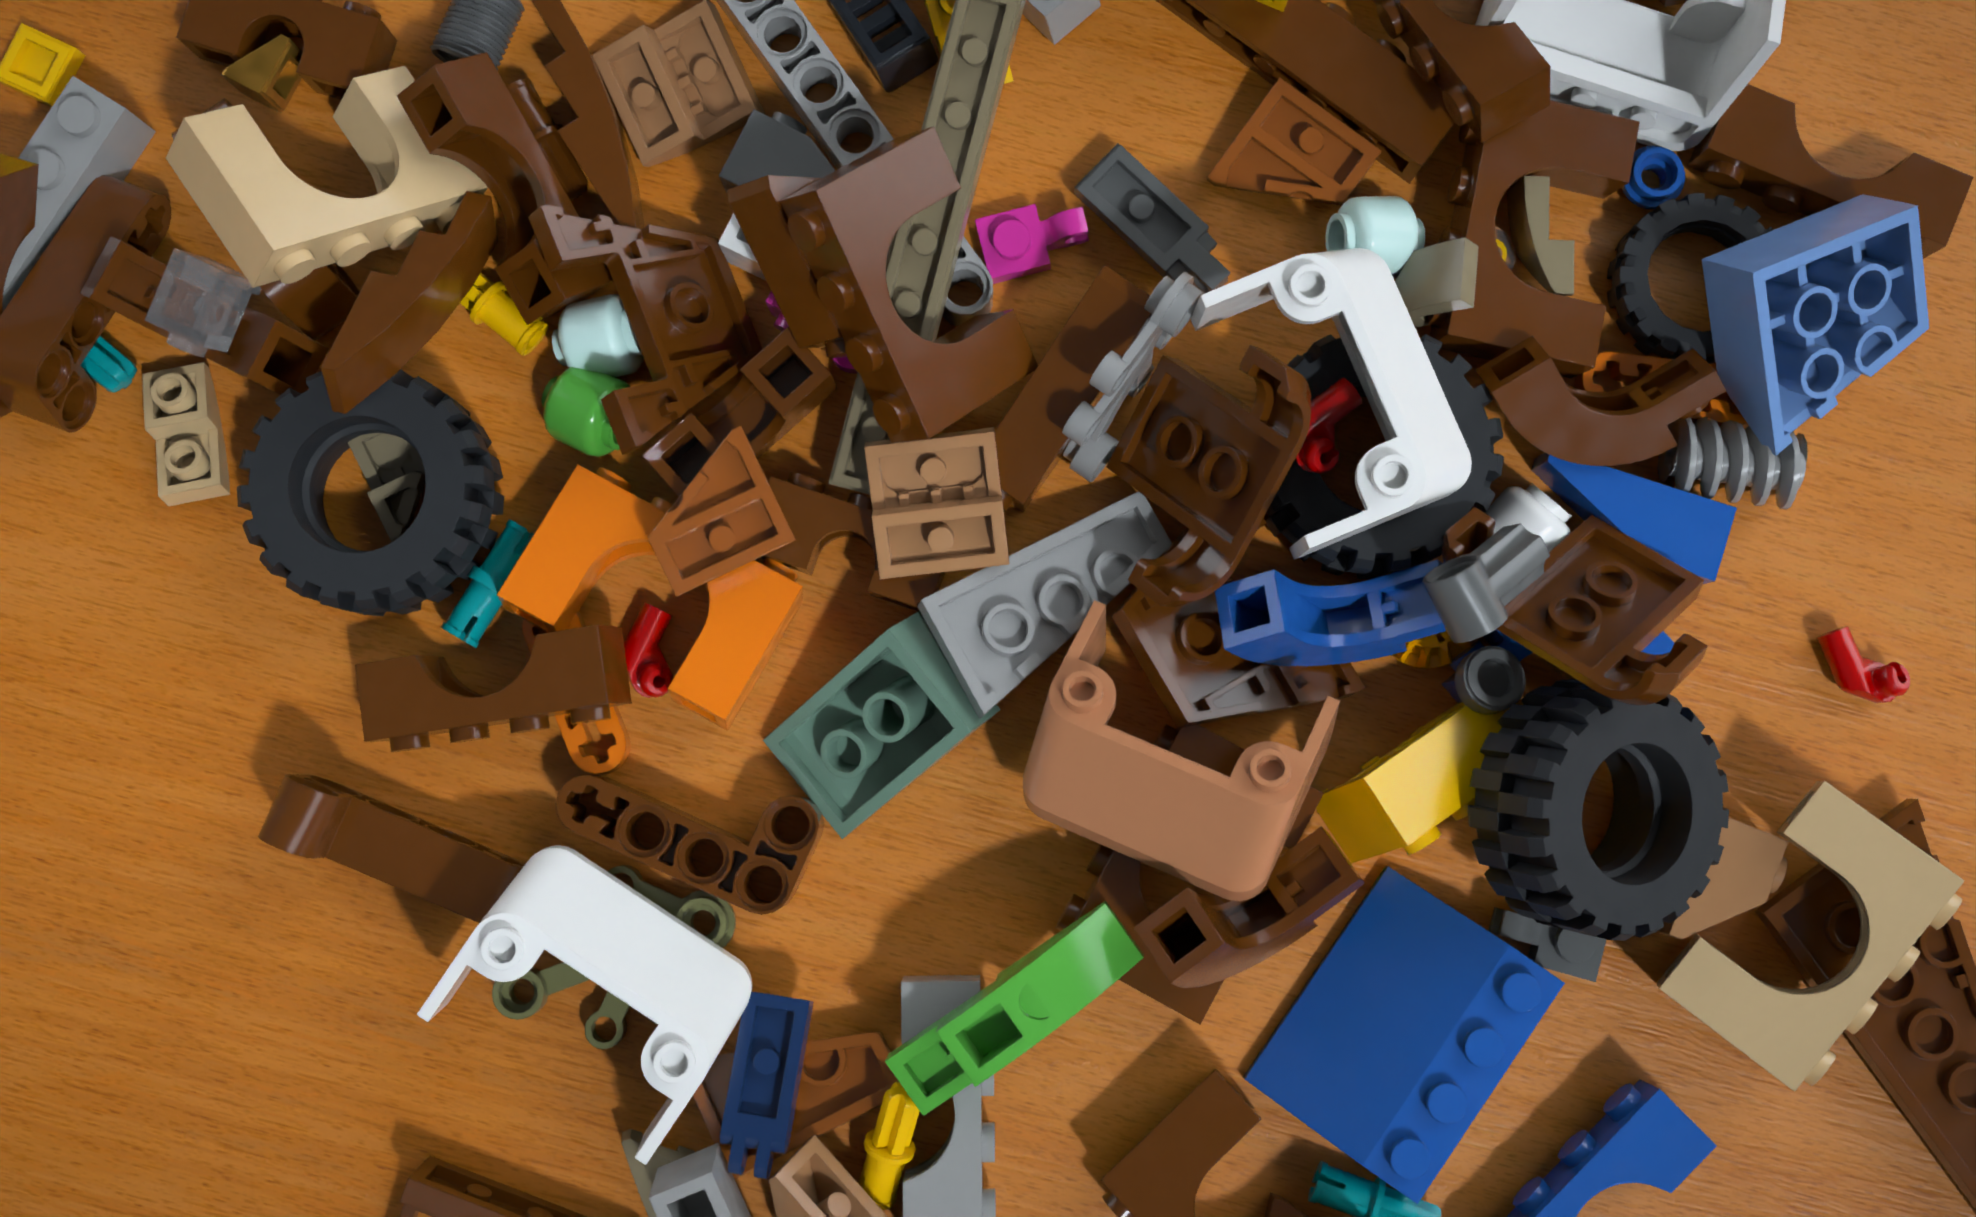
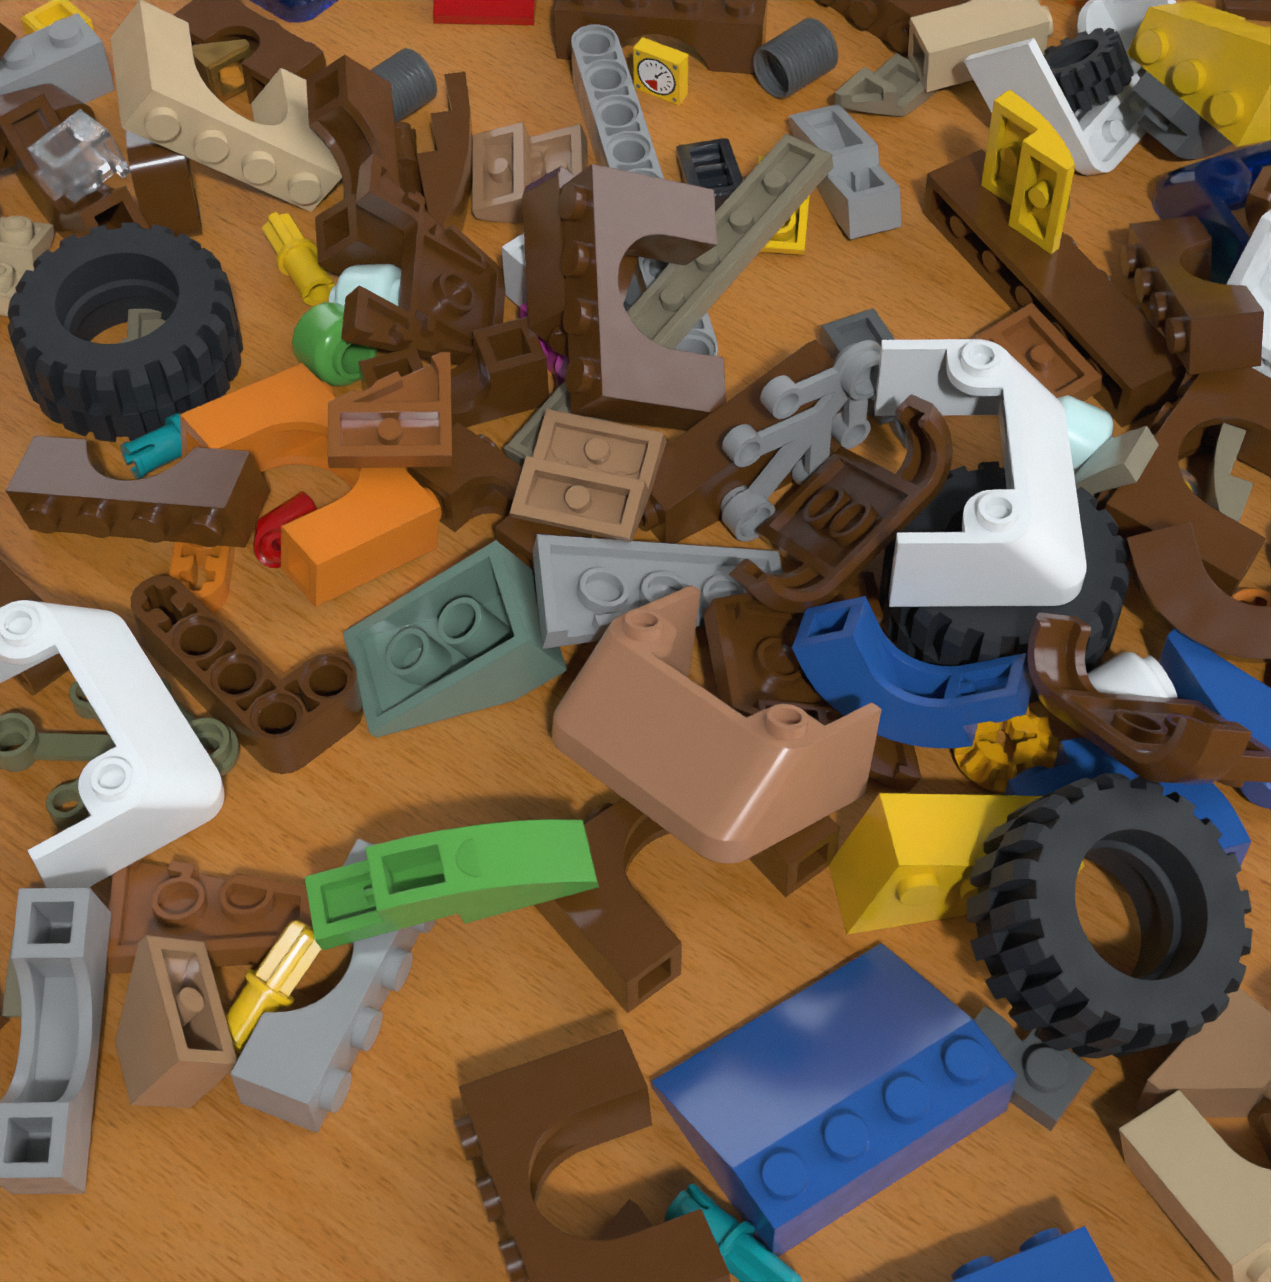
camera: 20 degrees right, 30 degrees down
reddish brown slope [321,191,498,414] -> none
dark blue hinge [720,991,814,1179] -> none
dark pink plate [975,204,1089,284] -> none
reddish brown arch [1133,826,1365,988] -> none
red arm [1295,377,1363,474] -> none
dark grey piece [1422,523,1550,643] -> none
dark grey tile [1455,646,1526,715] -> none

